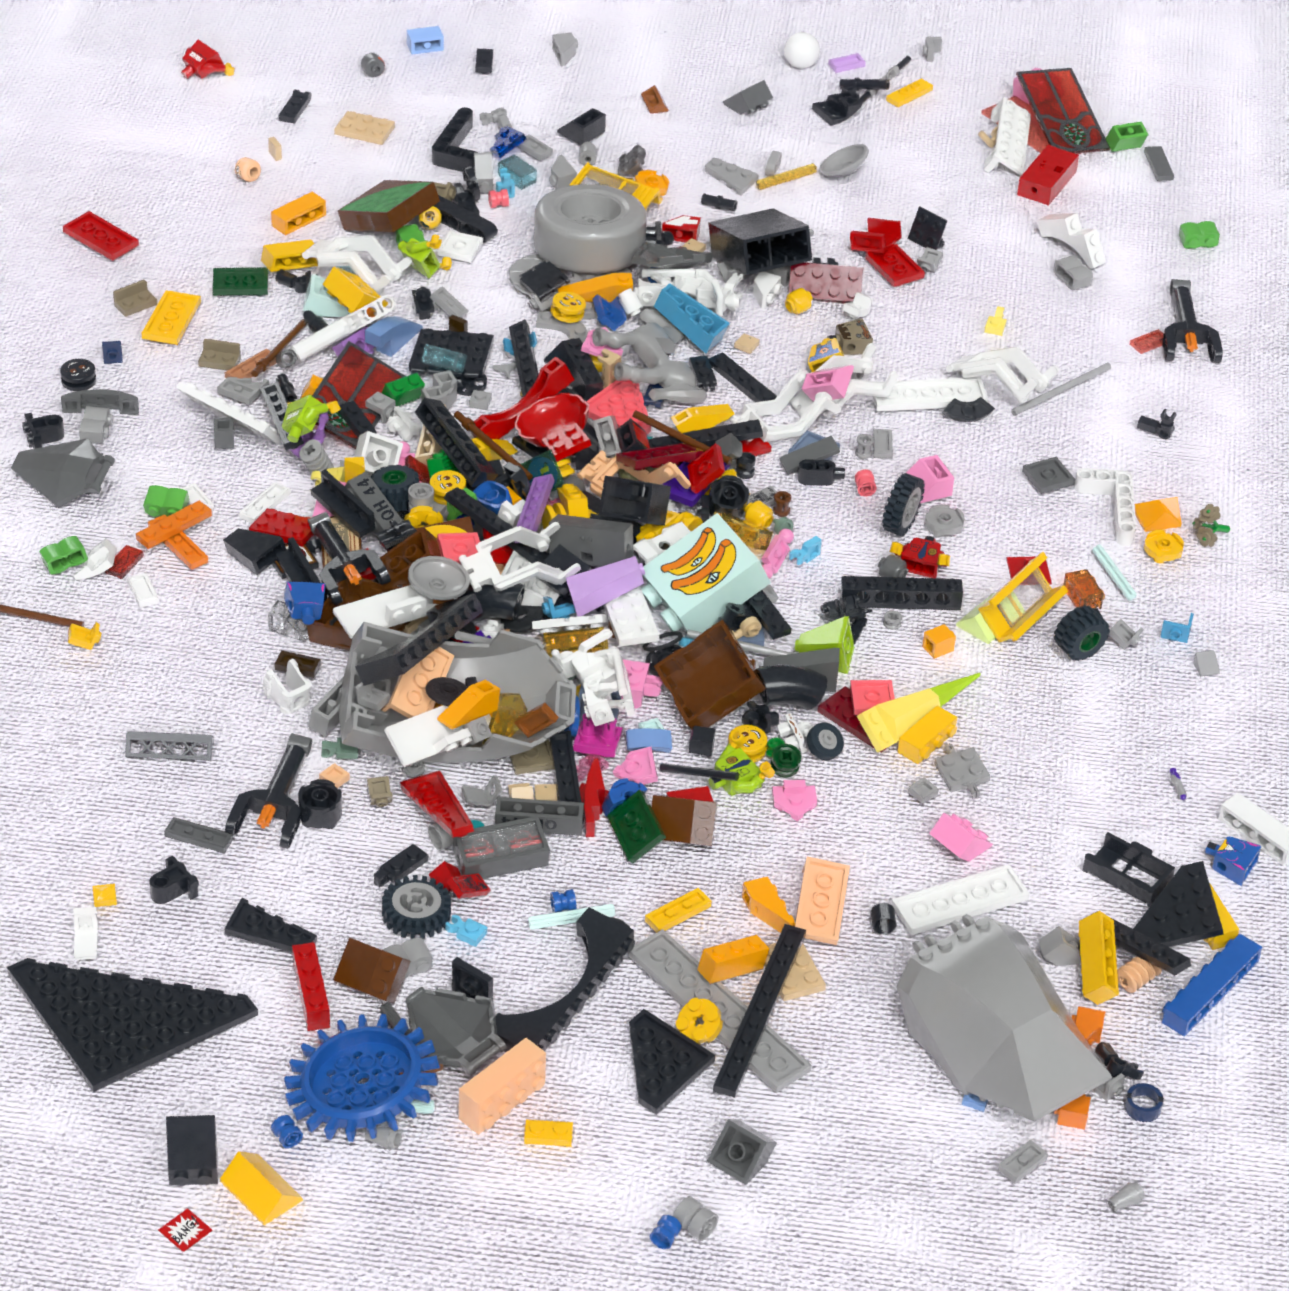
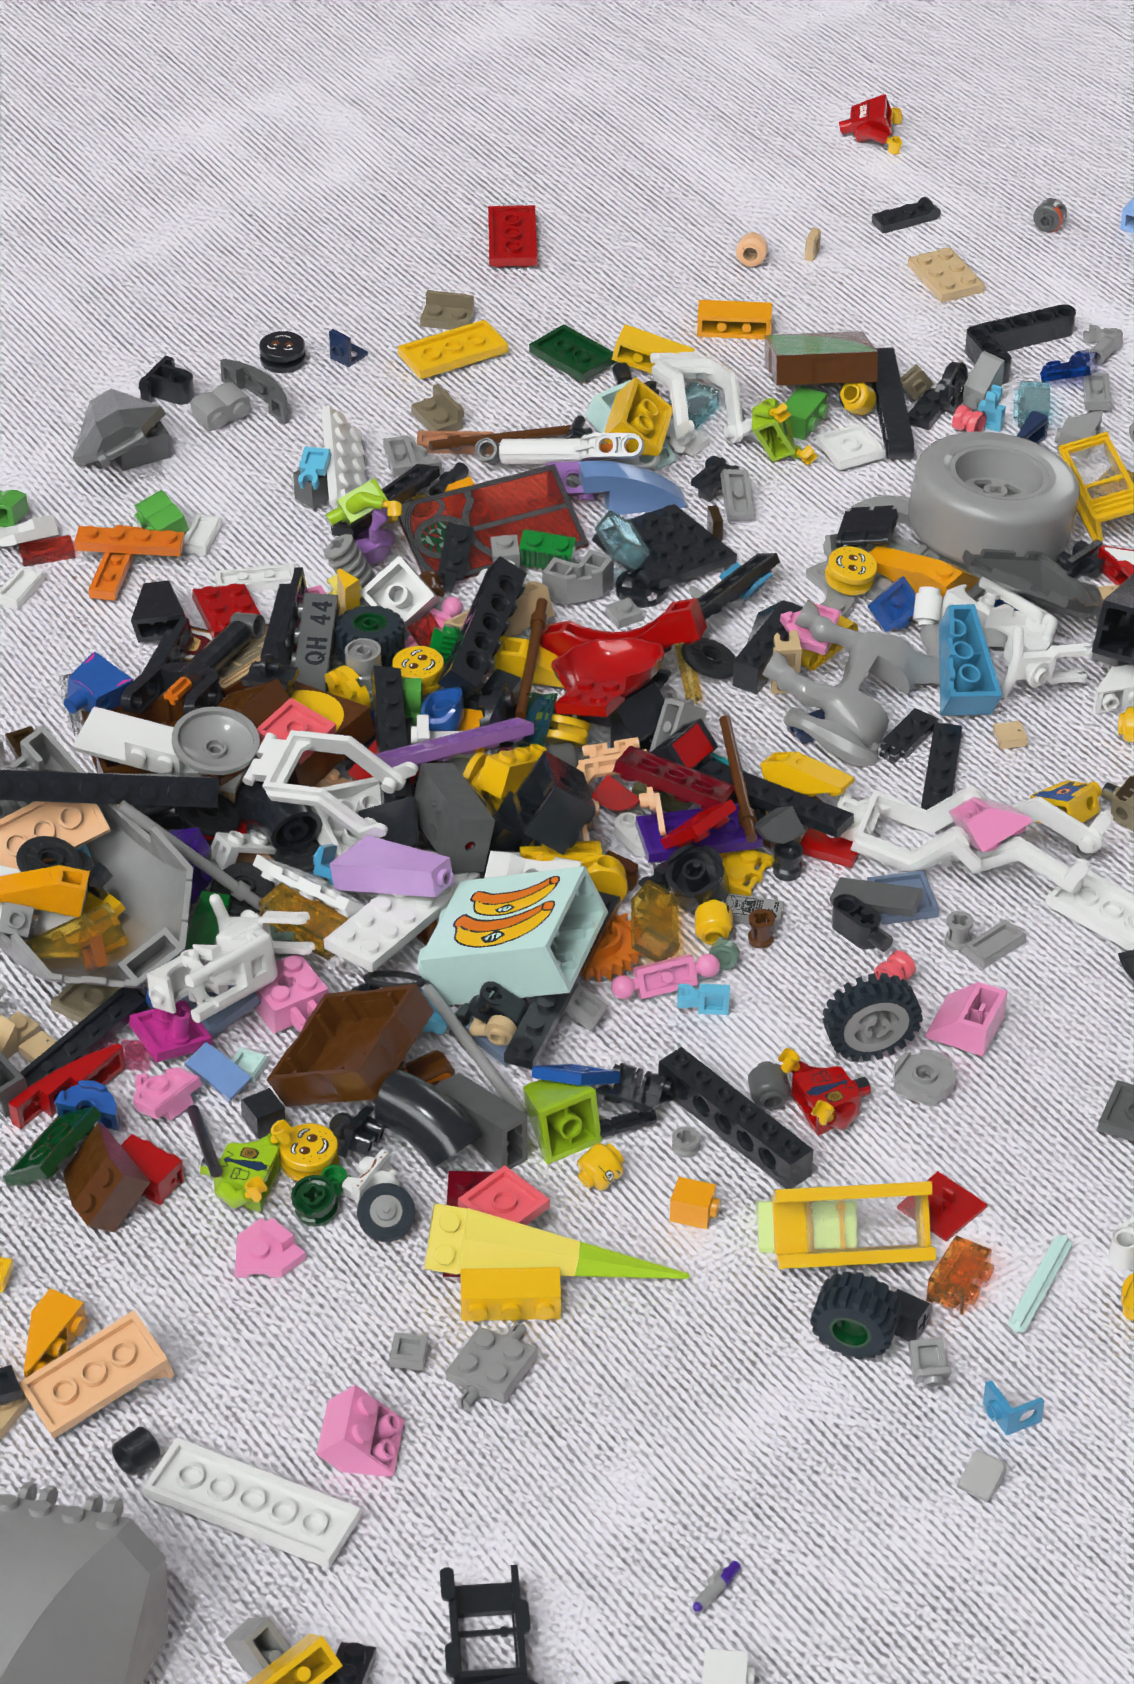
camera: 50 degrees right, 0 degrees up
coral plate [587,380,651,435] -> none
none -> medium azure plate [298,447,332,490]
none -> blue tile [532,1064,620,1086]
none -> yellow head [577,1143,625,1191]
none -> dark blue slope [1017,410,1048,444]

